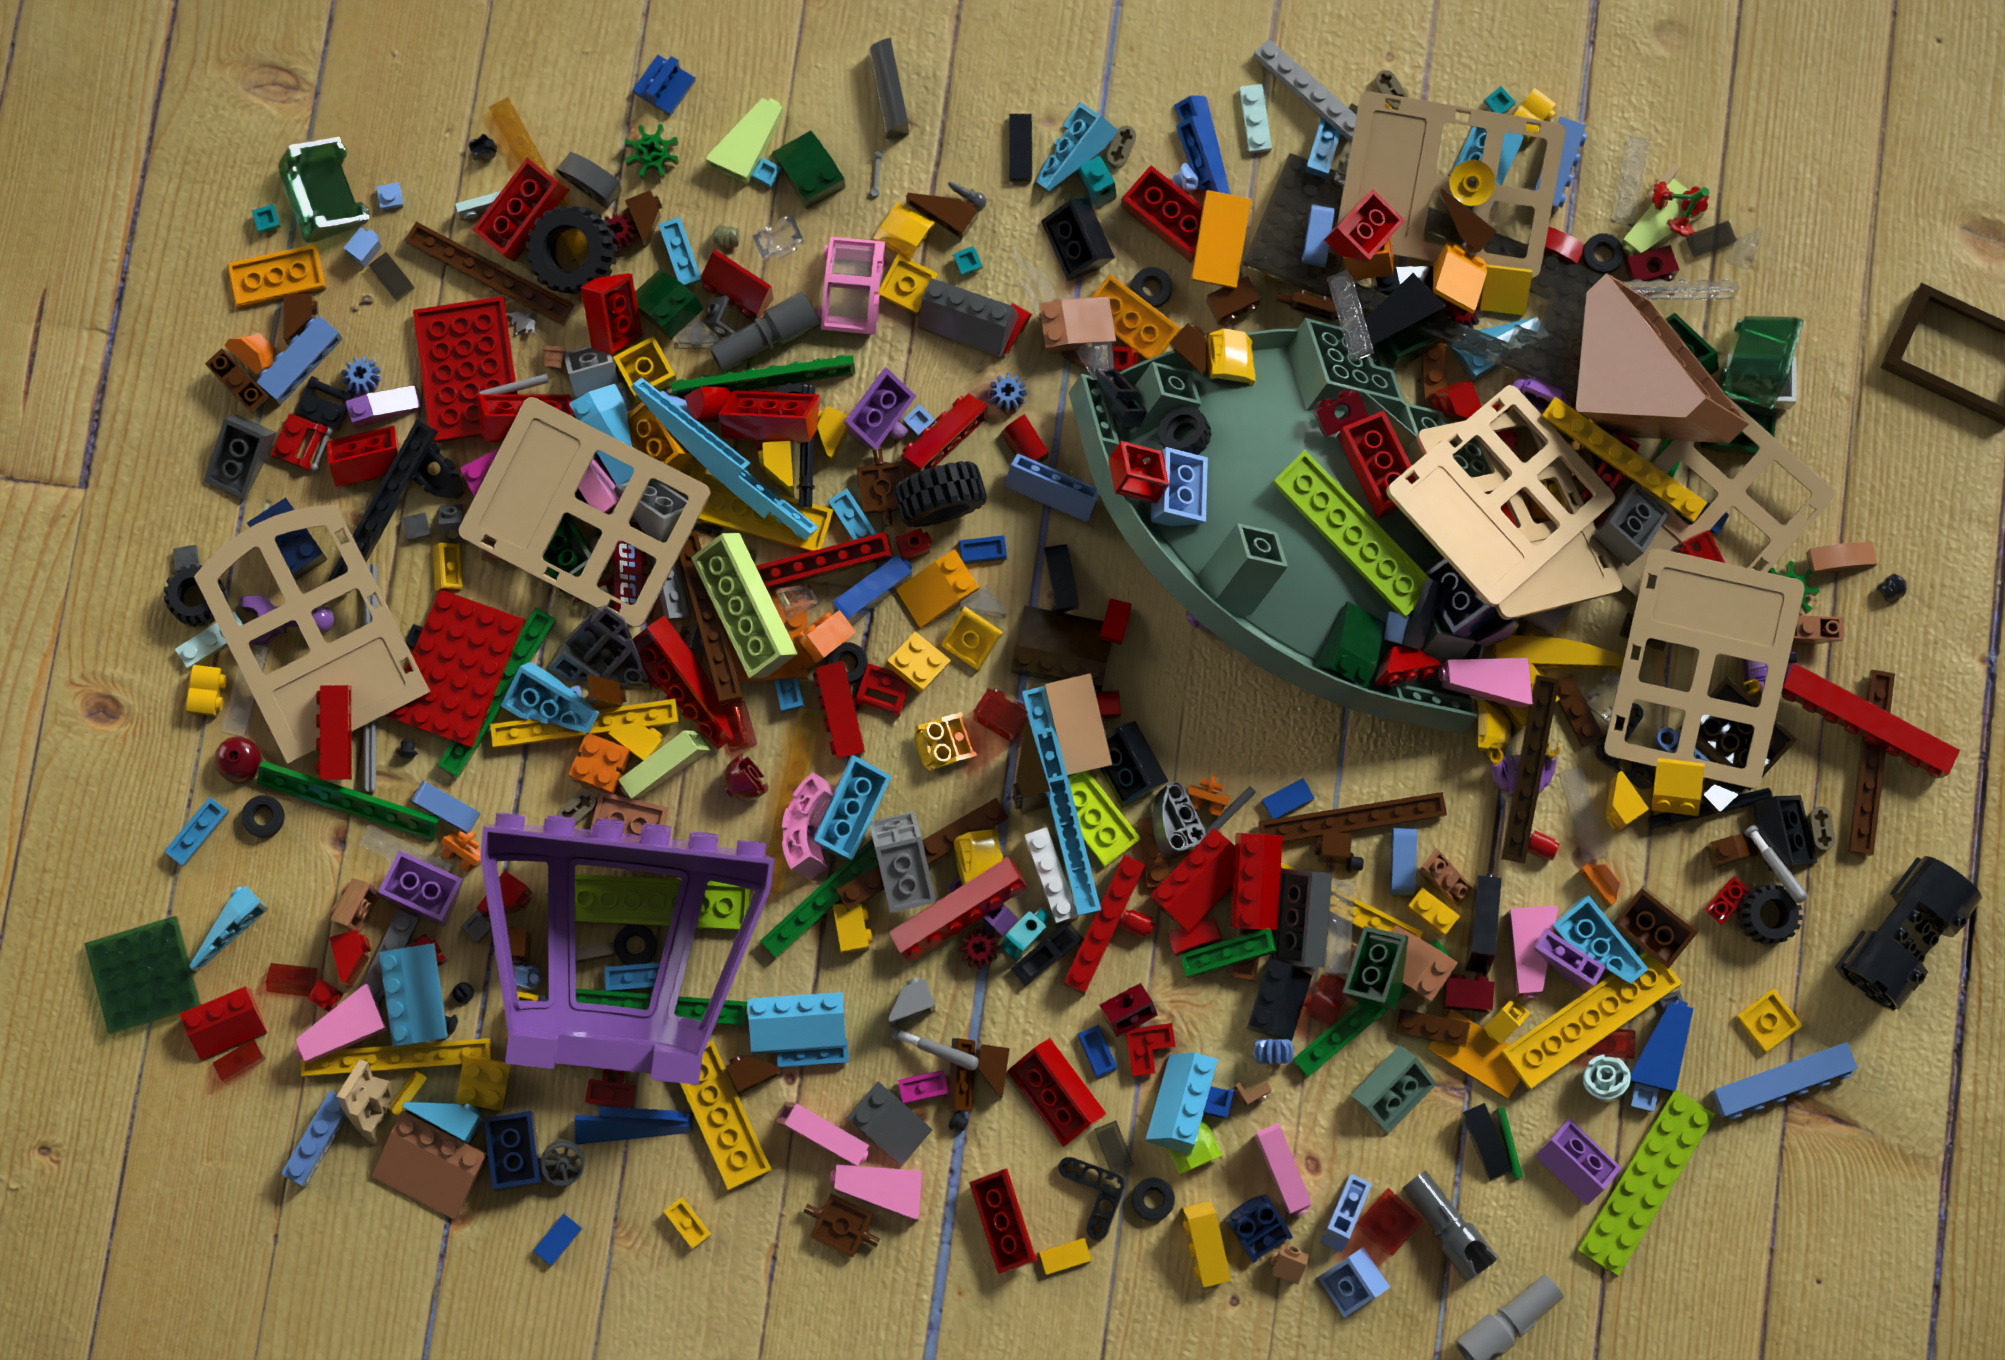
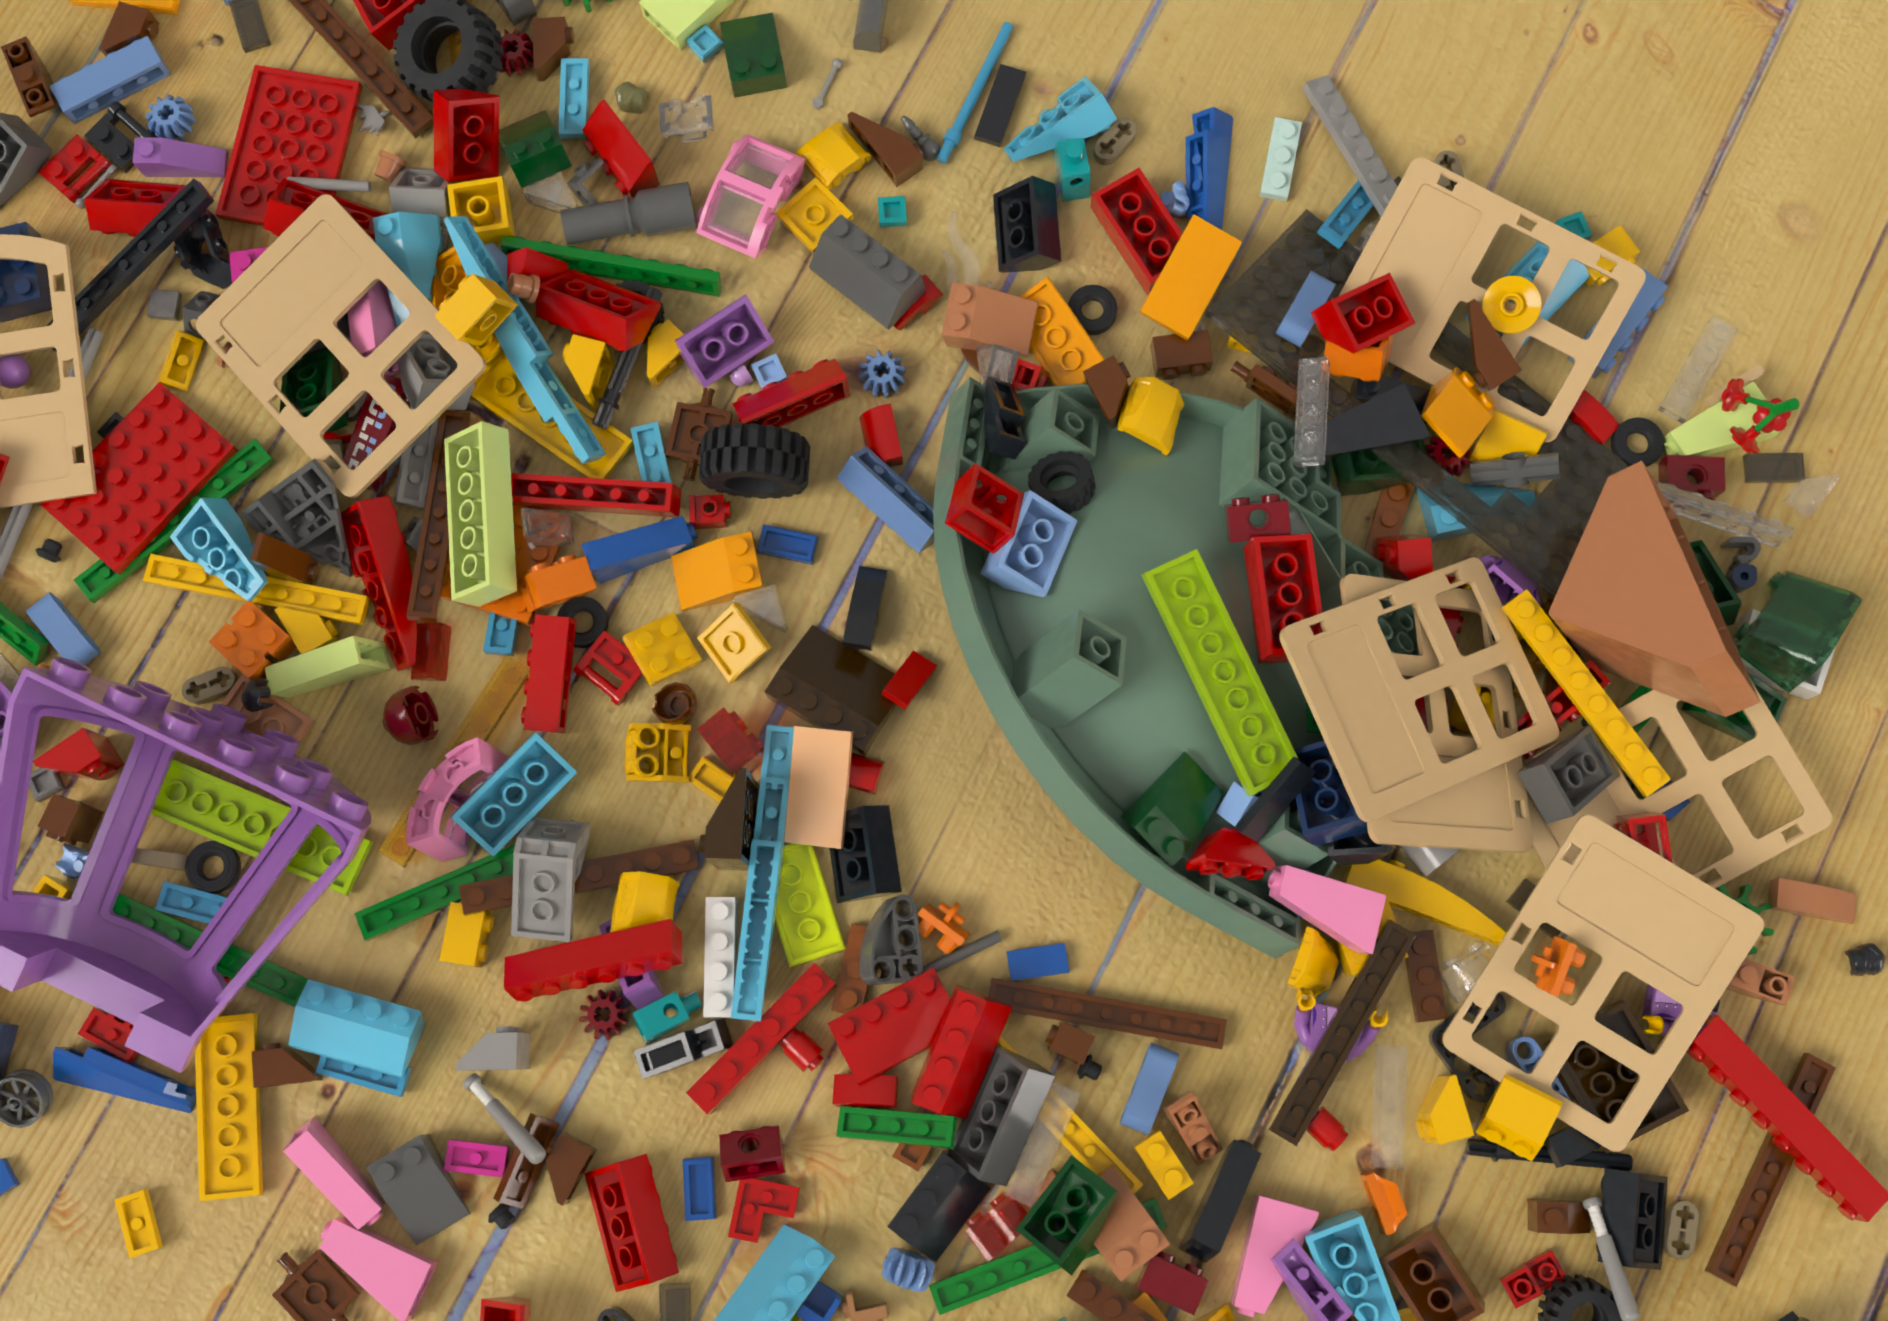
camera: 25 degrees right, 0 degrees up
orange slope [224,333,276,375] -> none
none -> black arm [241,679,273,712]
none -> yellow brick [435,273,518,346]
none -> nougat piece [507,273,540,303]
none -> reddish brown hair [652,682,697,725]
none -> yellow tile [688,756,735,803]
none -> dark azure bar [936,22,1014,164]
none -> dark grey piece [1470,452,1561,488]
none -> orange hips [1531,936,1586,997]
none -> leg [1720,537,1761,593]

